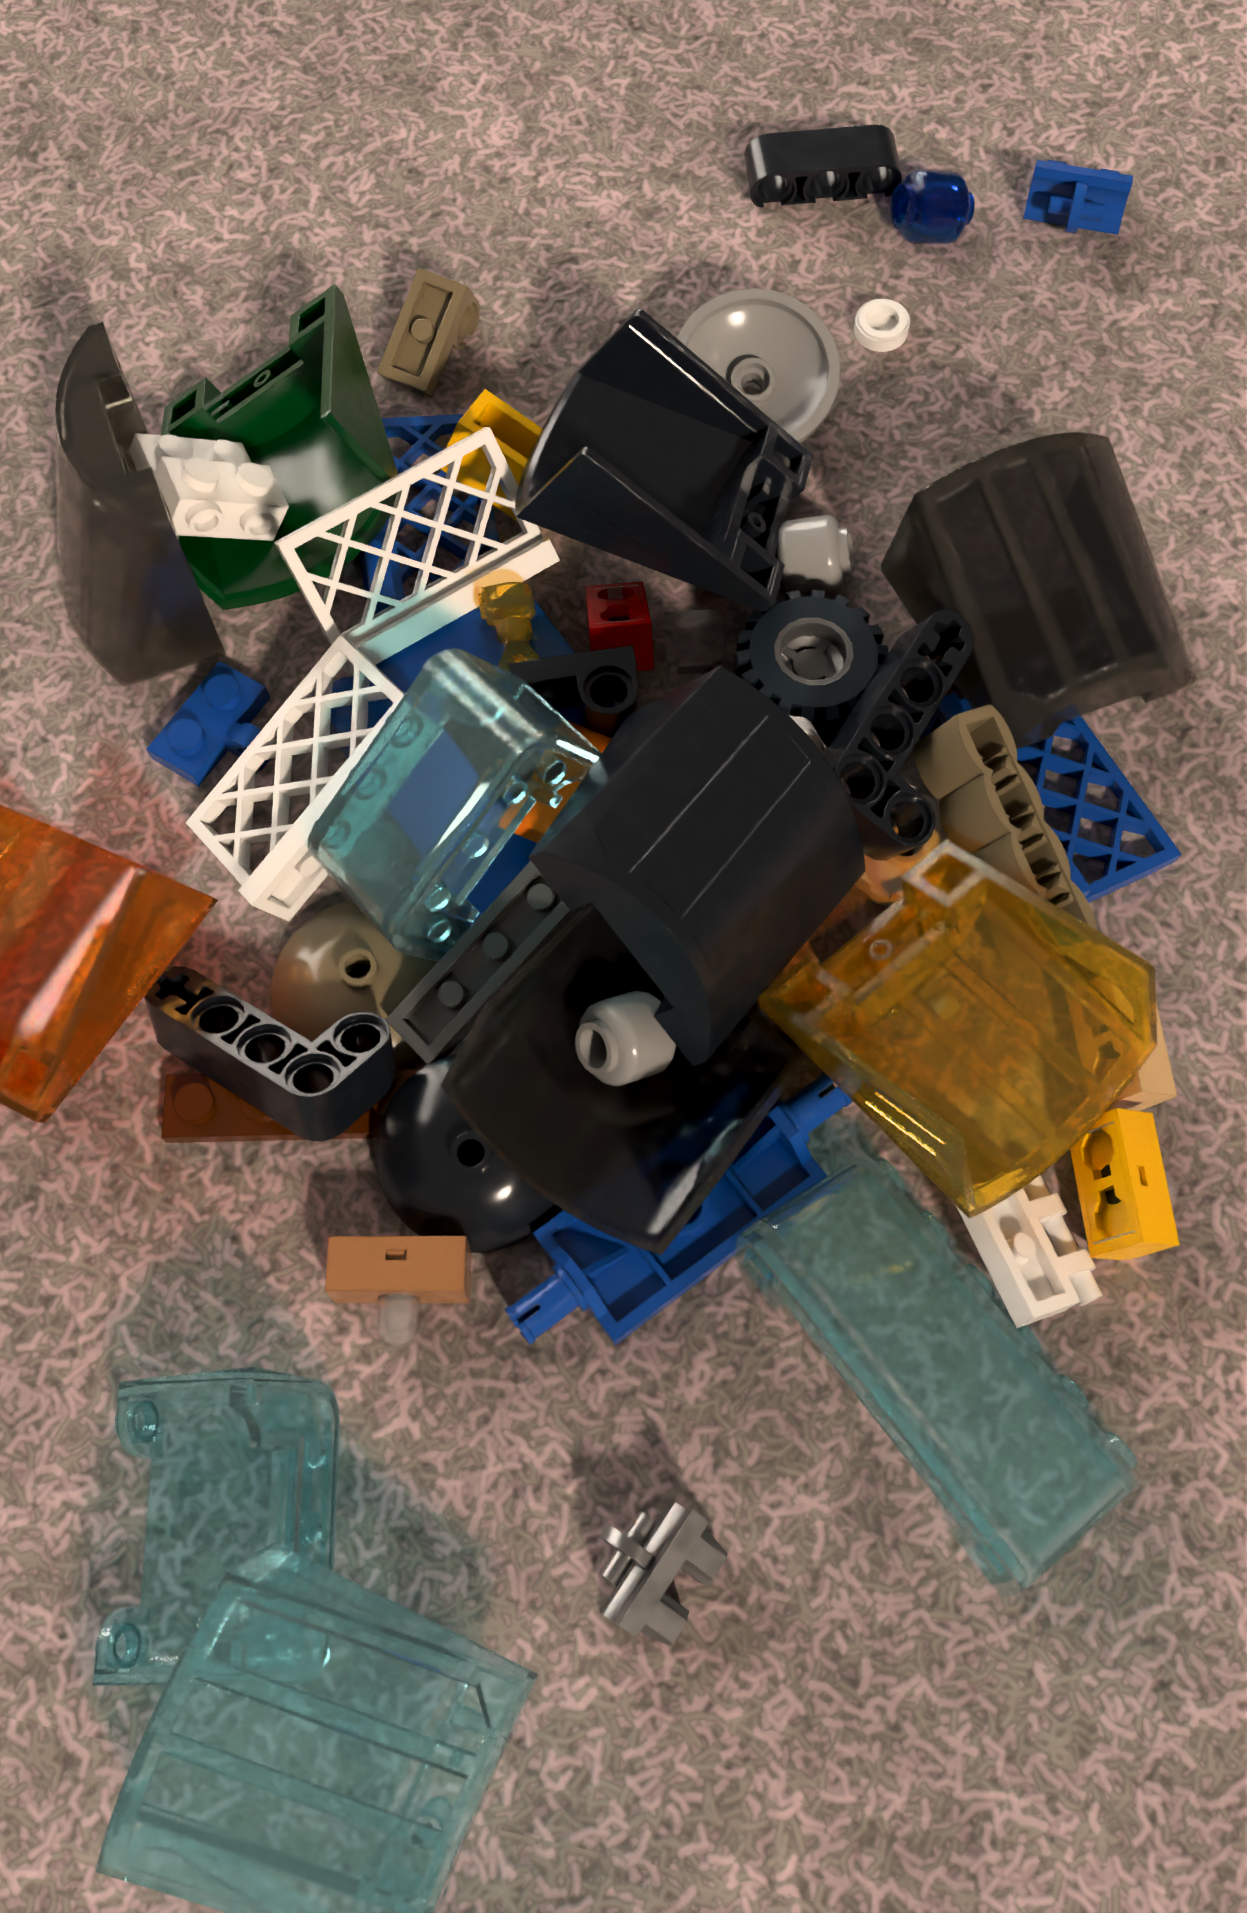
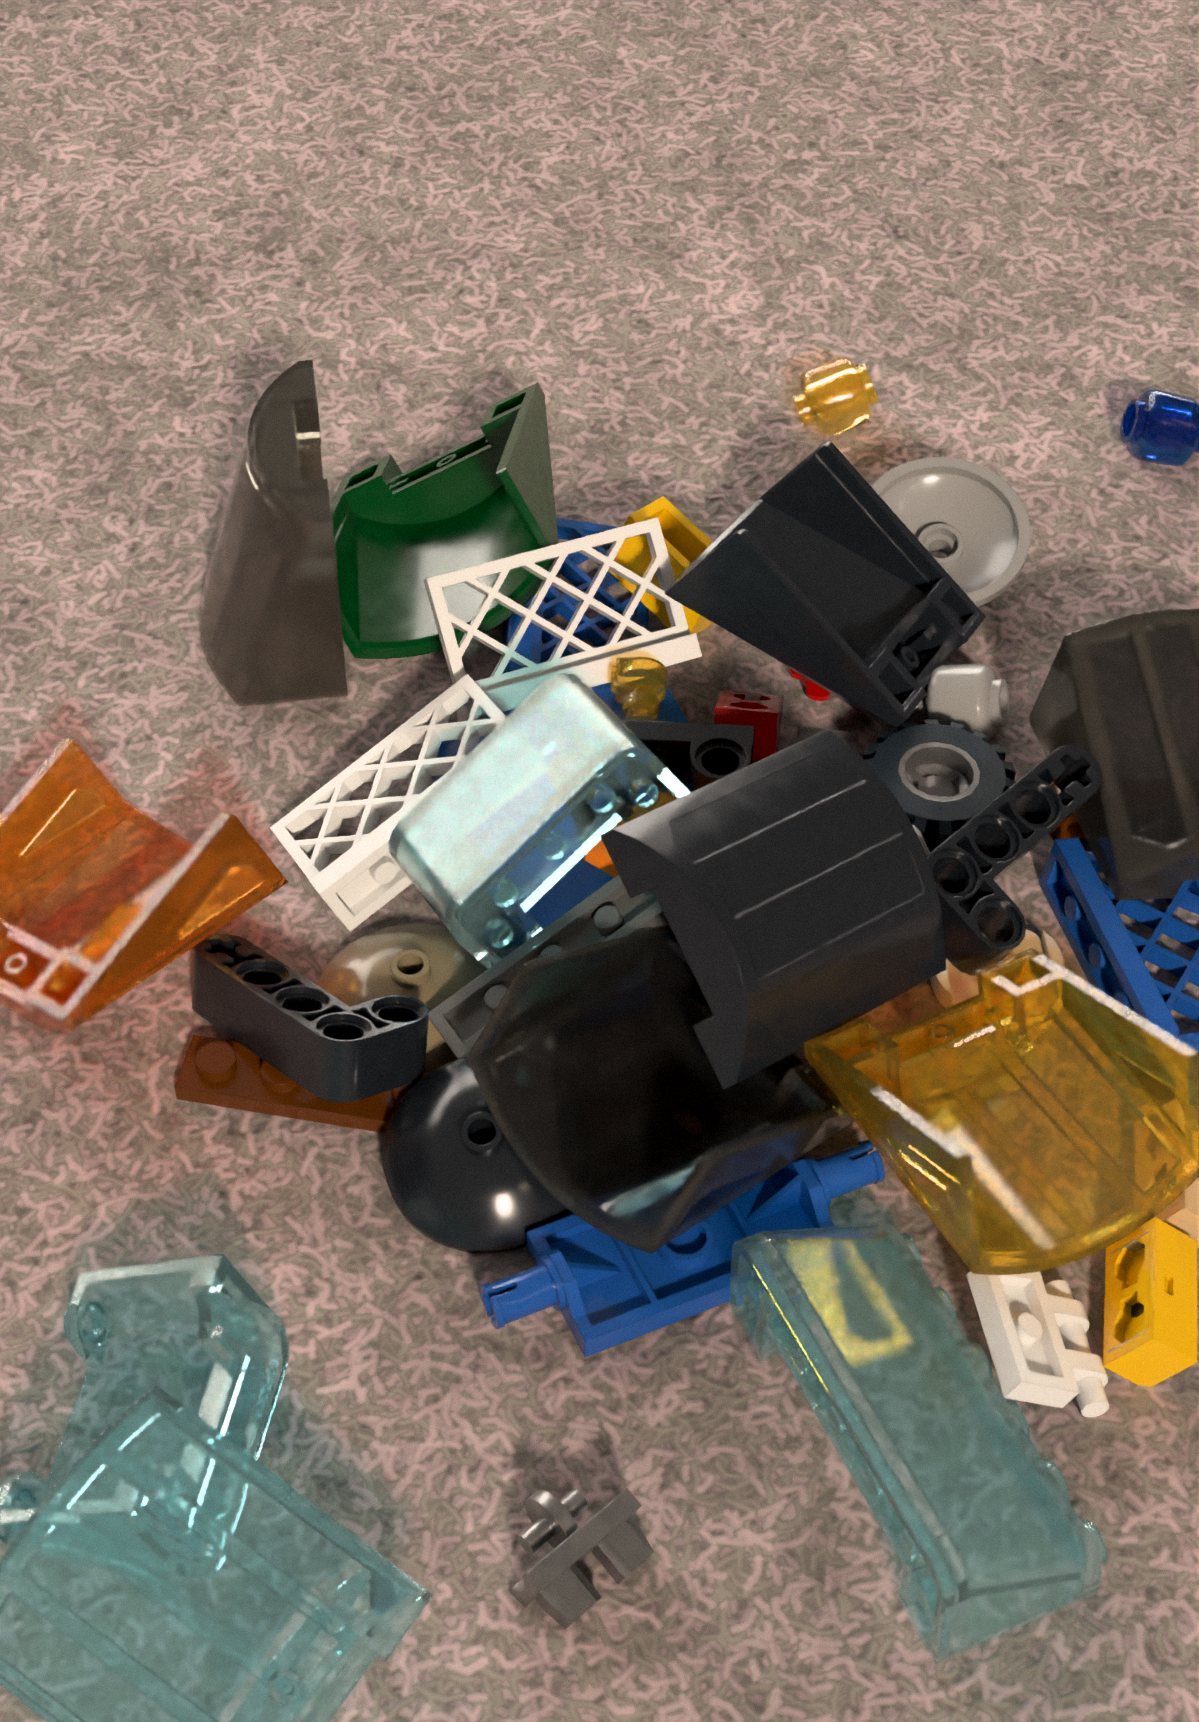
camera: 10 degrees right, 20 degrees down
white plate [129,433,289,541] -> none
blue plate [146,661,271,787] -> none
medium nougat piece [325,1236,472,1346] -> none
dark tan plate [377,267,480,398] -> none
light grey head [575,991,676,1086] -> none
black beam [744,124,902,207] -> none
white tile [854,299,910,352] -> none
dark tan brick [913,704,1098,975] -> none
none -> clear yellow head [792,356,878,436]

